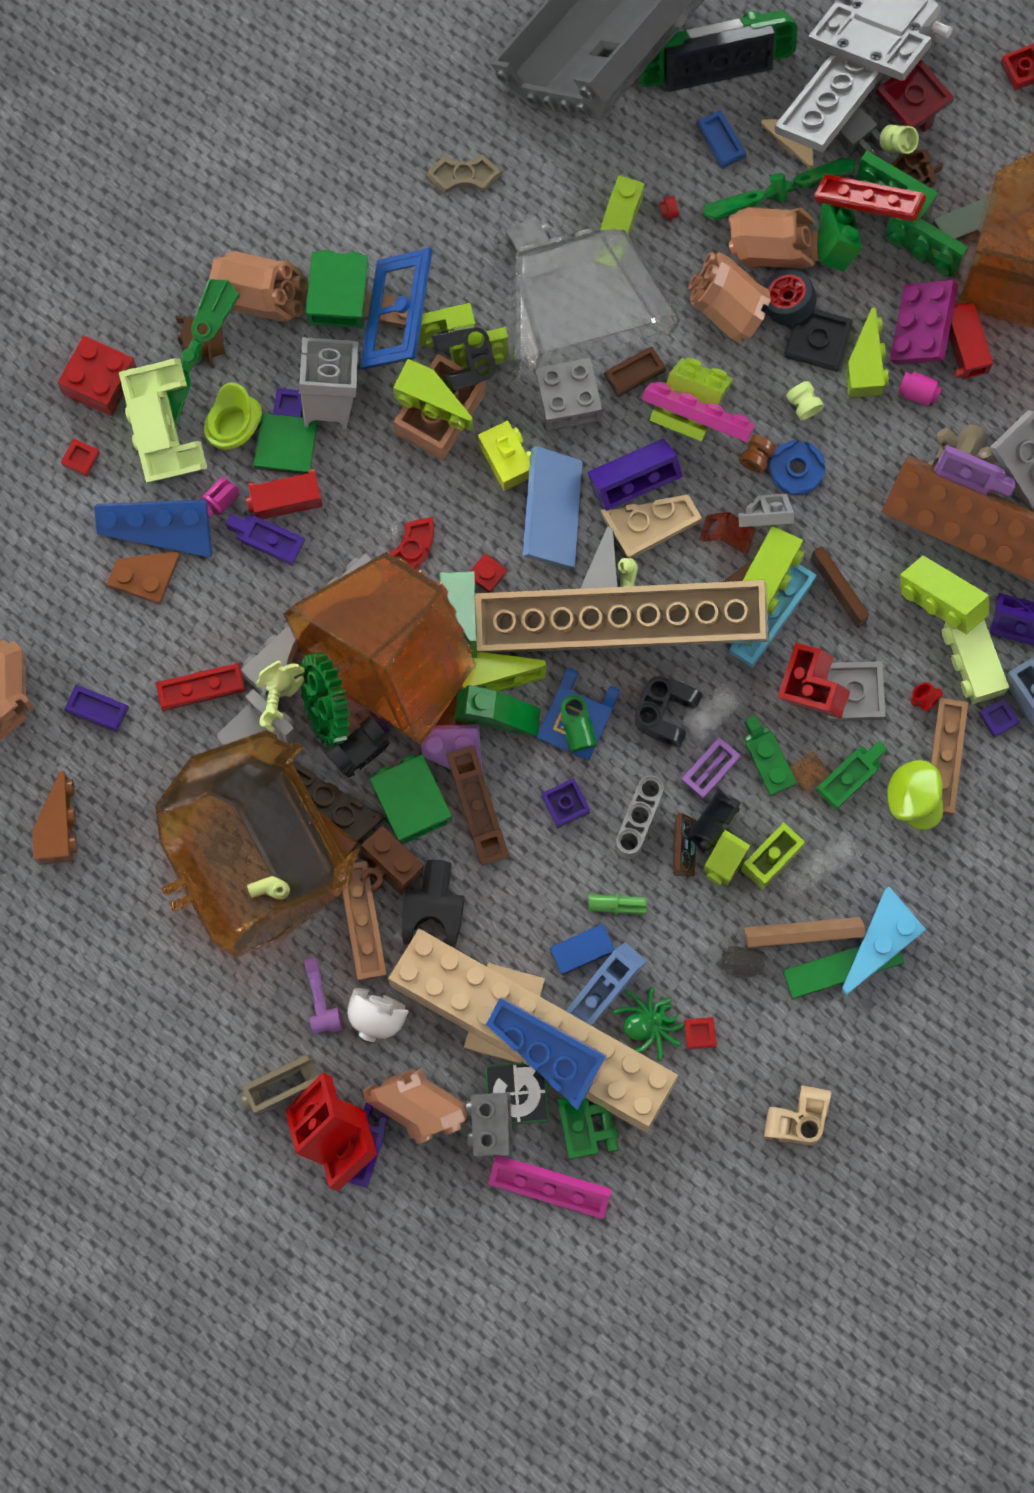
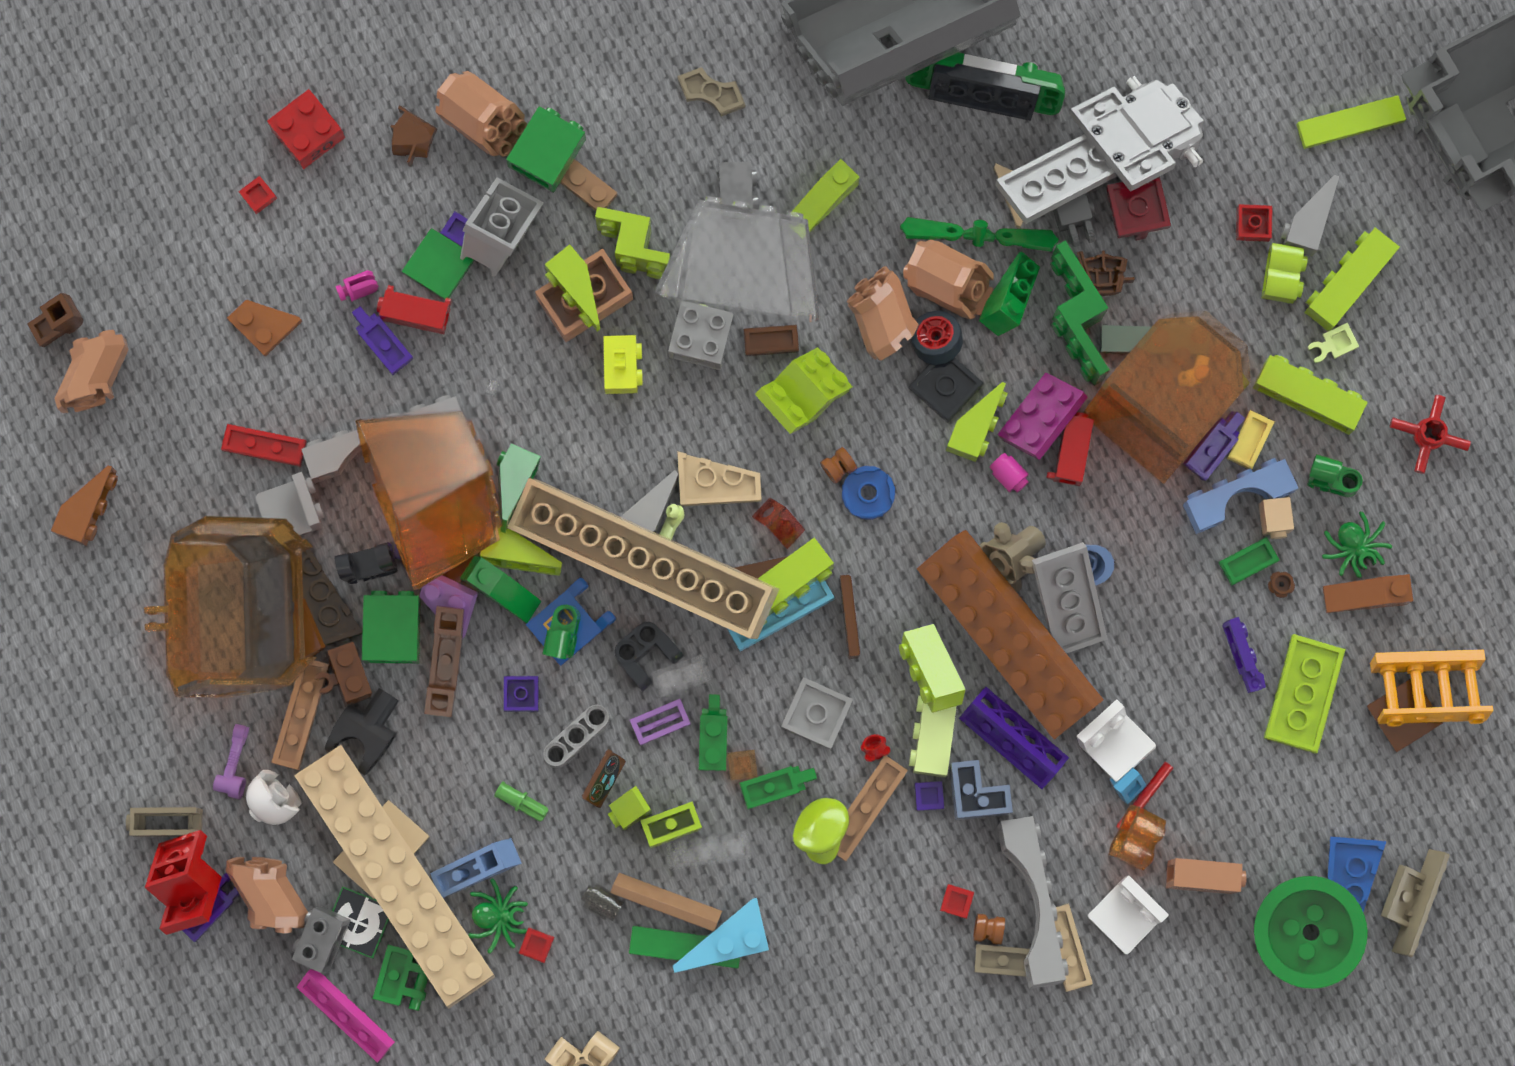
camera: 20 degrees right, 5 degrees up
dark purple tile [64,685,129,733] -> none
blue wing [94,499,212,557] -> none
yellowish green bracket [119,358,207,483] -> none
green piece [167,279,240,428] -> none
lime piece [204,382,262,450] -> none
yellowish green arm [247,876,290,900] -> none
yellowish green piece [256,661,305,732] -> none
green gear [299,652,350,747] -> none
blue door [360,248,433,370] -> none
red tile [383,517,434,584] -> none
black piece [431,324,496,391] -> none
red plate [470,553,507,593] -> none
blue wing [486,997,607,1110] -> none
medium blue tile [523,446,583,569] -> none
blue tile [550,924,615,975] -> none
dark purple brick [588,438,683,511] -> none
dark pink plate [641,382,756,442] -> none
red plate [659,195,679,222] -> none
black hinge [687,789,741,853] -> none
blue tile [696,110,747,169] -> none
light grey wing [738,494,794,528] -> none
red brick [778,642,850,718] -> none
yellowish green wheel [786,381,824,420] -> none
red tile [814,174,926,222] -> none
yellowish green wheel [880,125,919,154] -> none
medium lavender hinge [934,445,1016,497] -> none

